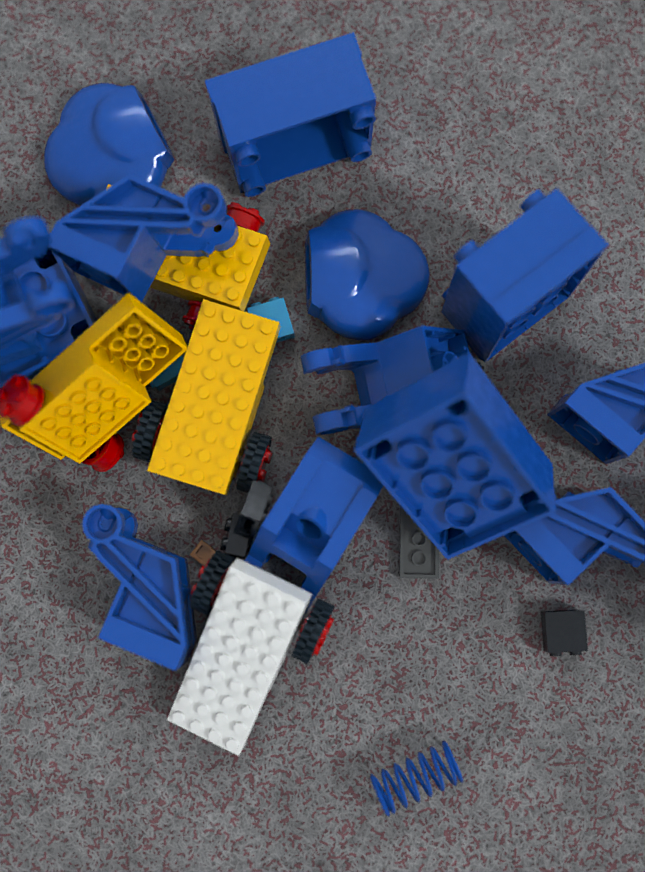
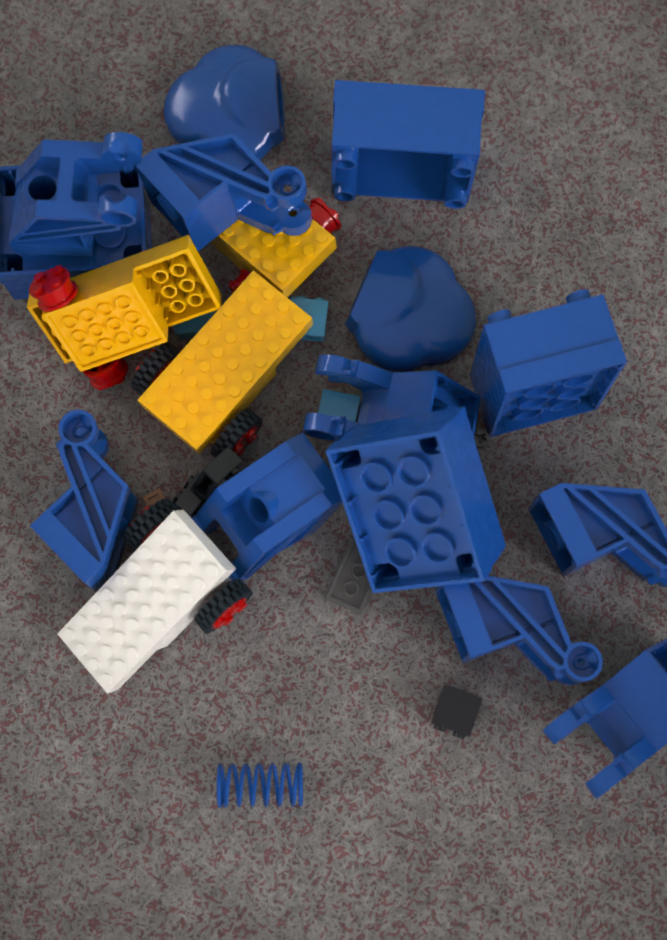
camera: 20 degrees right, 5 degrees down
none -> dark azure brick [318,389,361,422]

